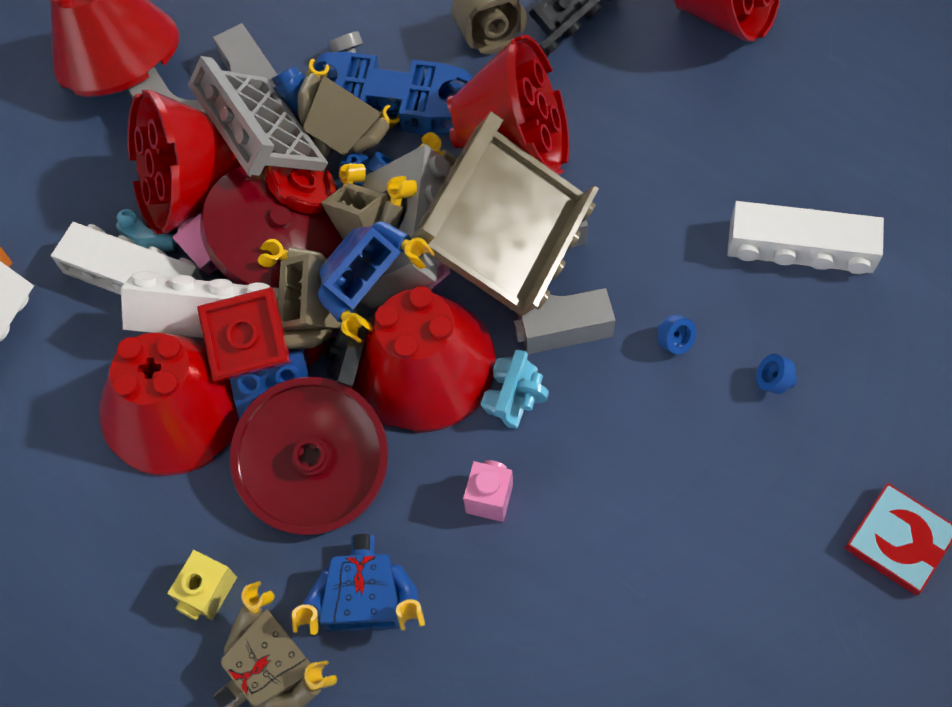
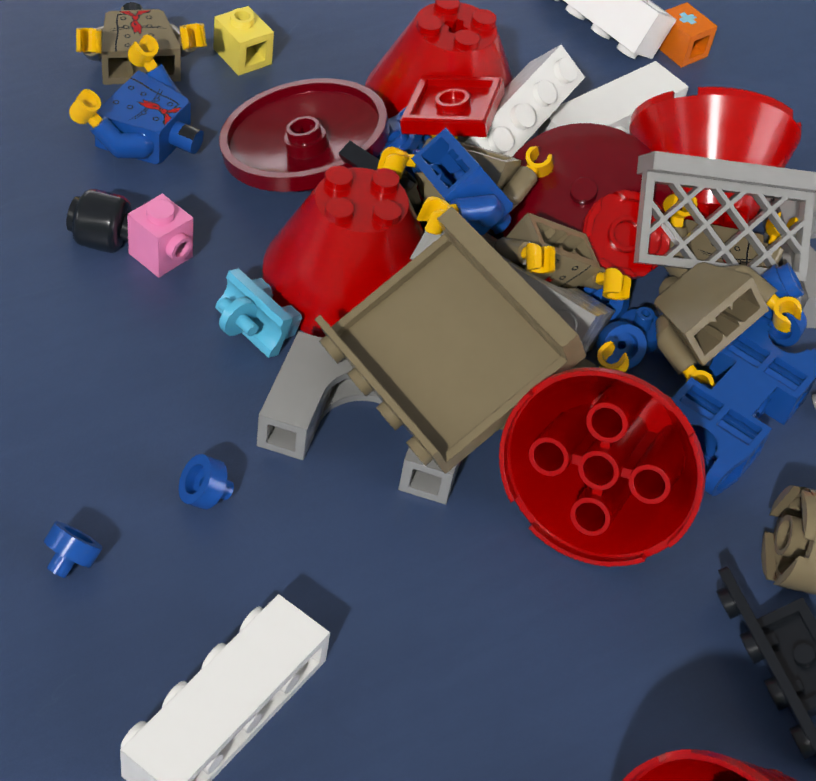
camera: 105 degrees right, 15 degrees down
none -> black head [66,189,132,253]

